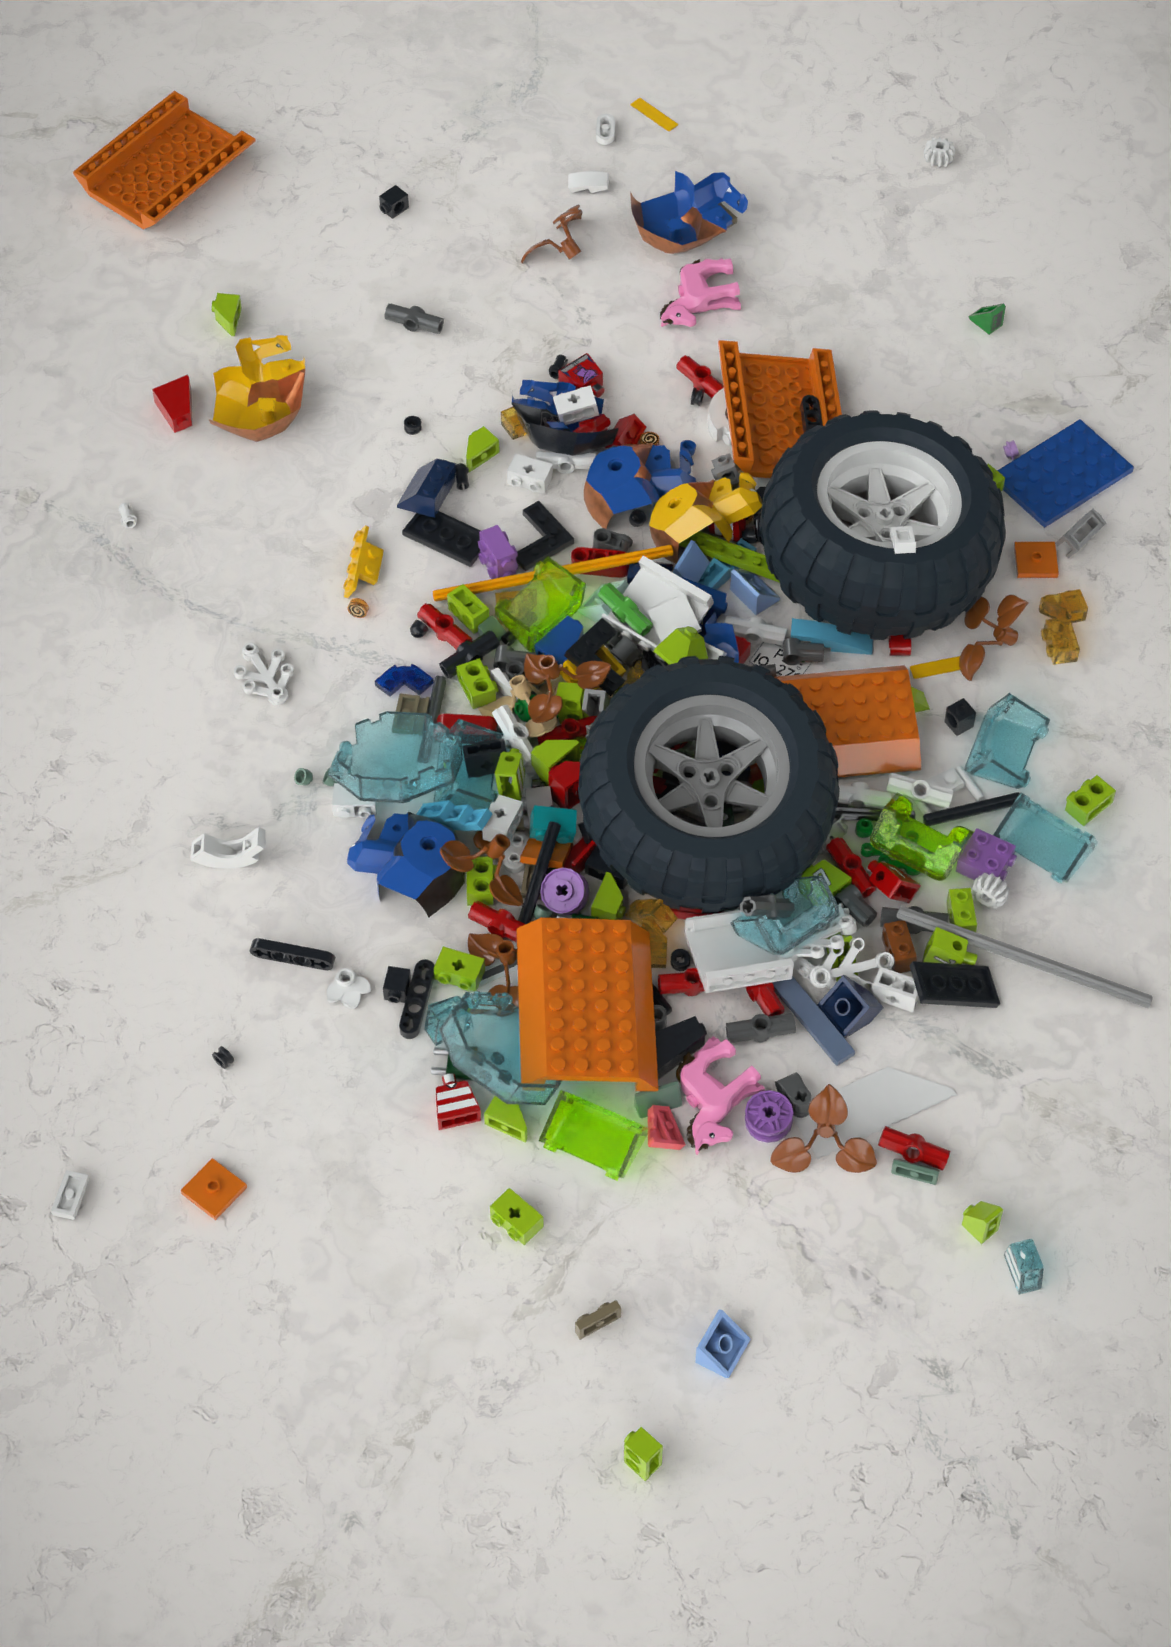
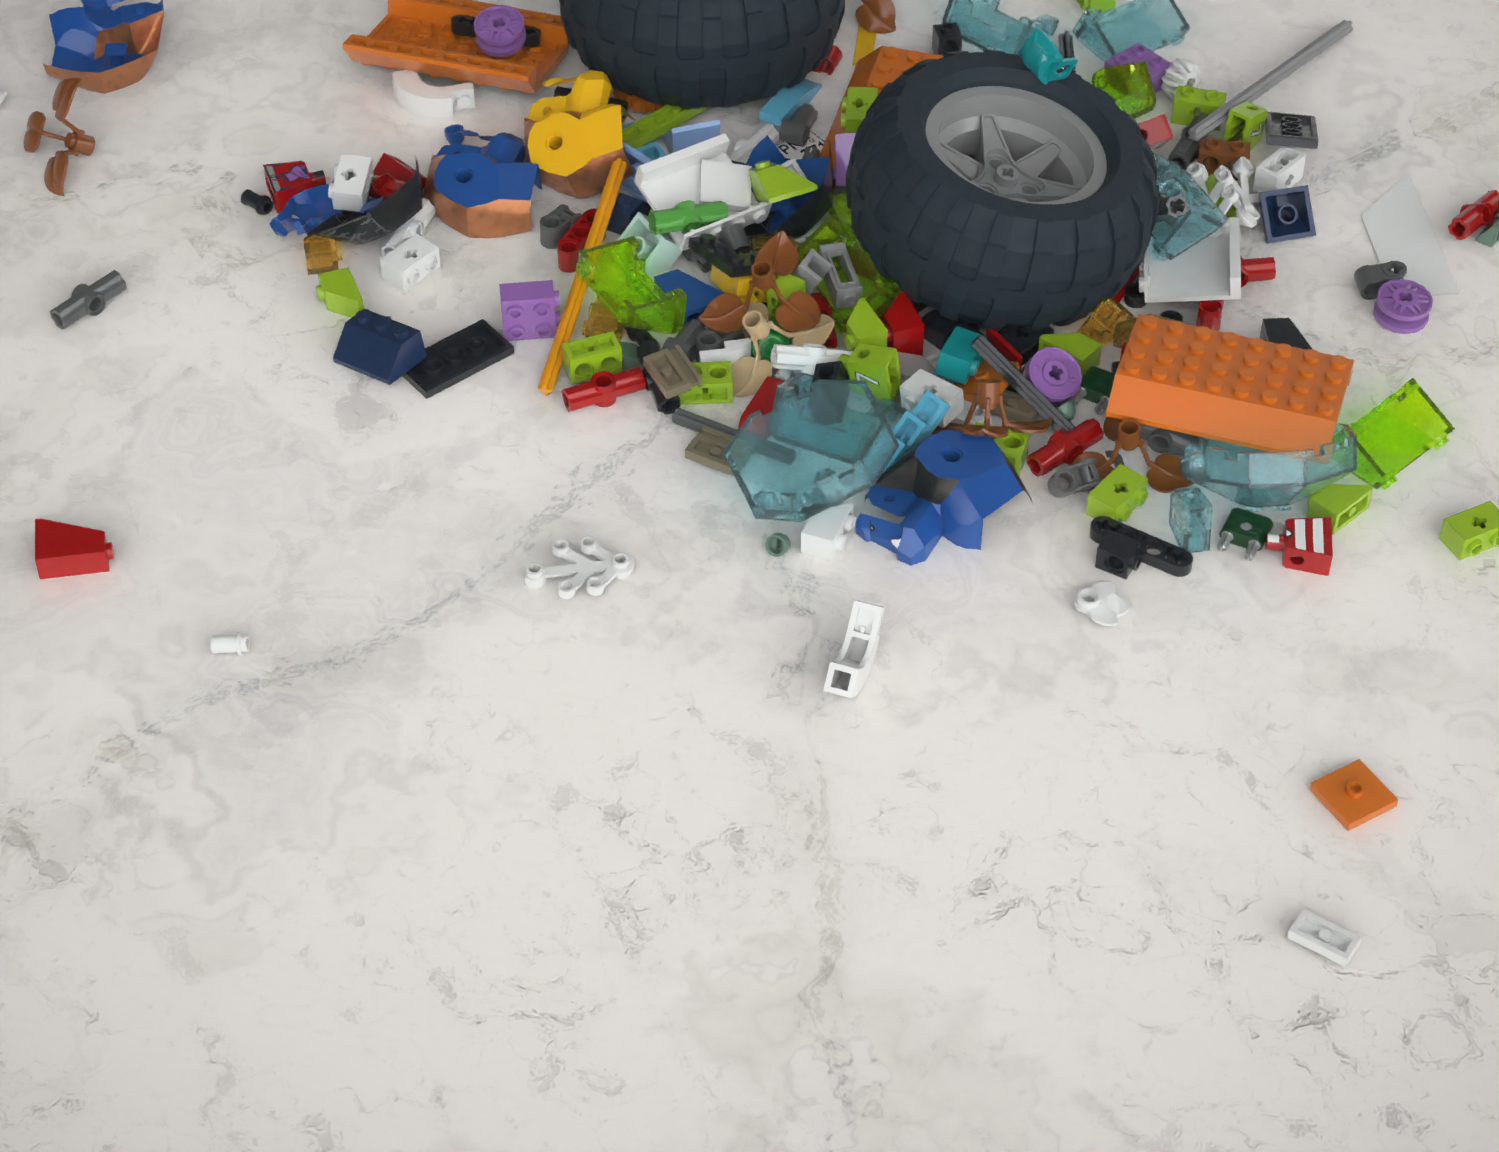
camera: 70 degrees left, 10 degrees down
yellow piece [209,335,305,442] -> none
black bush [212,1046,234,1069] -> none
black beam [249,938,336,971] -> none
sand green hinge [294,768,313,786] -> none
yellow bracket [343,525,384,598] -> none
tile [347,598,369,618] -> none
clear blue plate [375,664,434,697] -> none
black bush [404,416,422,435] -> none
black hinge [410,620,428,638] -> none
black plate [516,501,574,571] -> none
black hinge [629,509,646,527] -> none
sand green slope [634,1081,682,1118] -> none
tile [640,432,659,446] -> none
coral wing [648,1105,686,1150] -> none
bright pink animal [660,258,741,327] -> none
red piece [676,355,724,398] -> none
bright pink animal [676,1036,765,1155] -> none
black bush [691,387,704,406] -> none
light grey brick [711,453,741,485] -> none
dark grey piece [725,1013,796,1043] -> none
dark orange plant [770,1084,877,1173] -> none
sand blue tile [772,976,855,1066] -> none
none -> medium lavender wheel [474,5,526,57]
none -> dark tan plate [643,344,702,399]
none -> lime brick [841,87,878,133]
none -> teal piece [1019,27,1078,85]
none -> dark grey piece [1047,457,1103,498]

